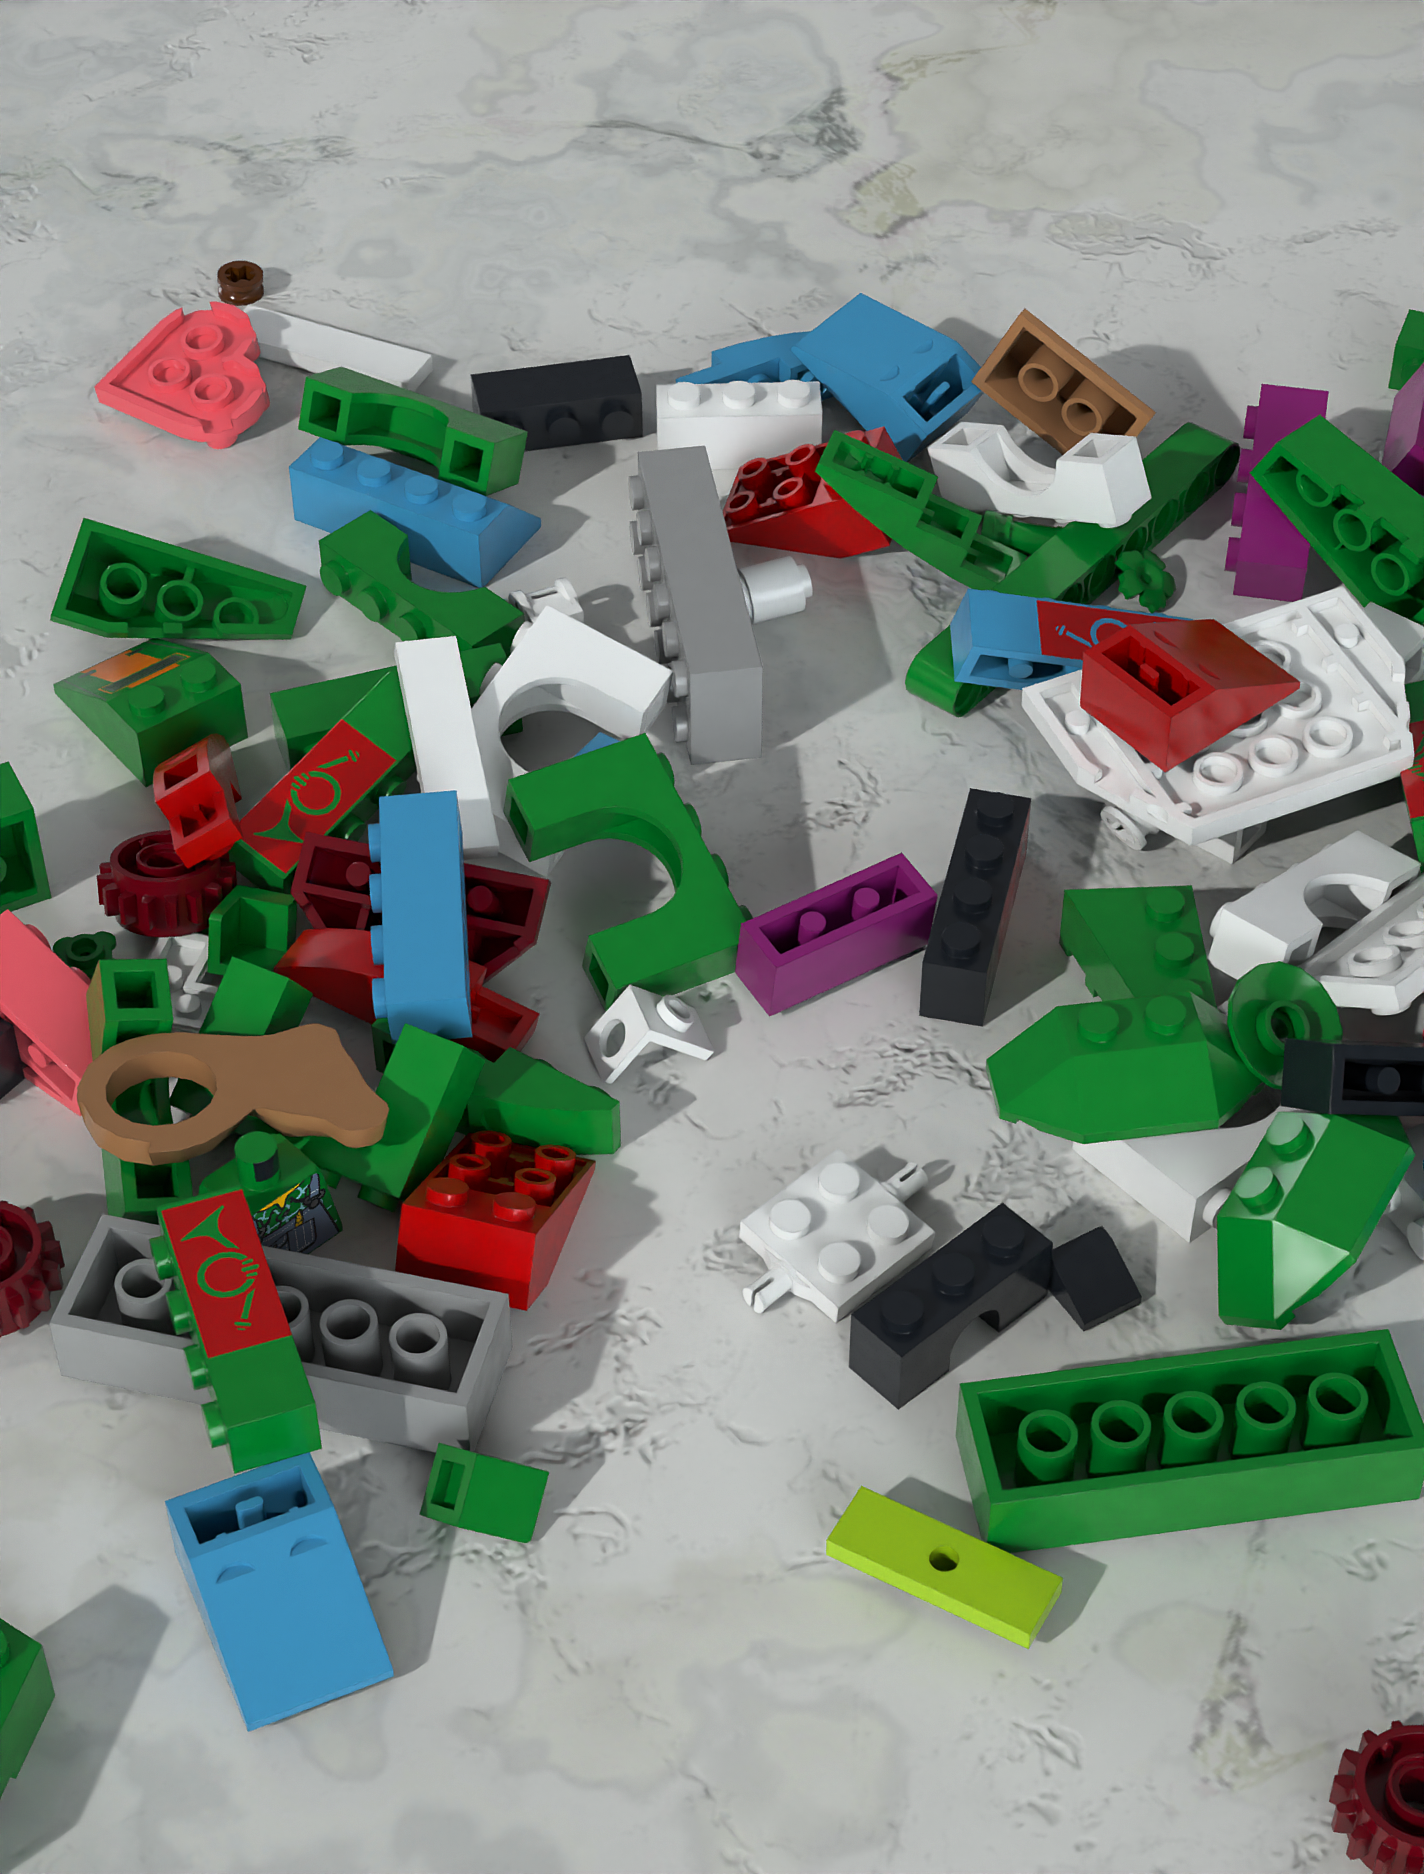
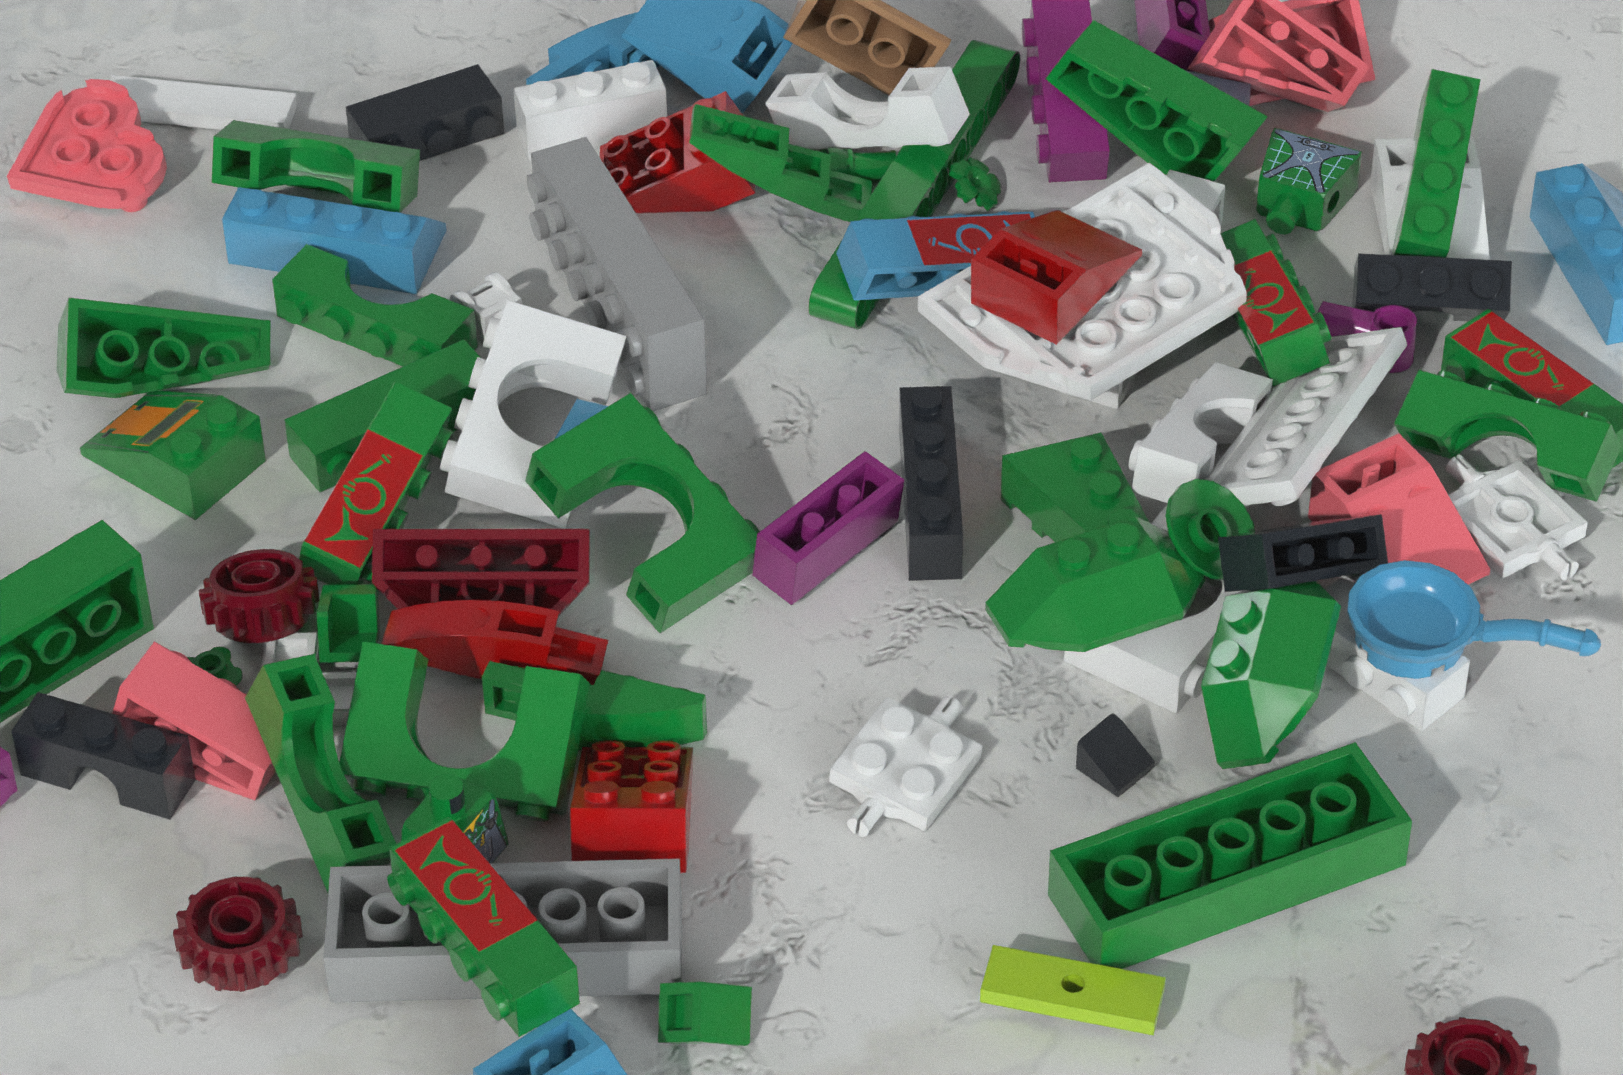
camera: 15 degrees left, 0 degrees up
medium nougat animal [77,1023,389,1166] -> none
red slope [153,733,243,869] -> none
reddish brown bush [217,261,264,306] -> none
dark azure brick [368,790,472,1044] -> none
white tile [394,636,499,860] -> none
white bracket [584,985,714,1084] -> none
white brick [737,555,813,624] -> none
black arch [849,1202,1053,1410] -> none
white bush [1100,806,1160,851] -> none

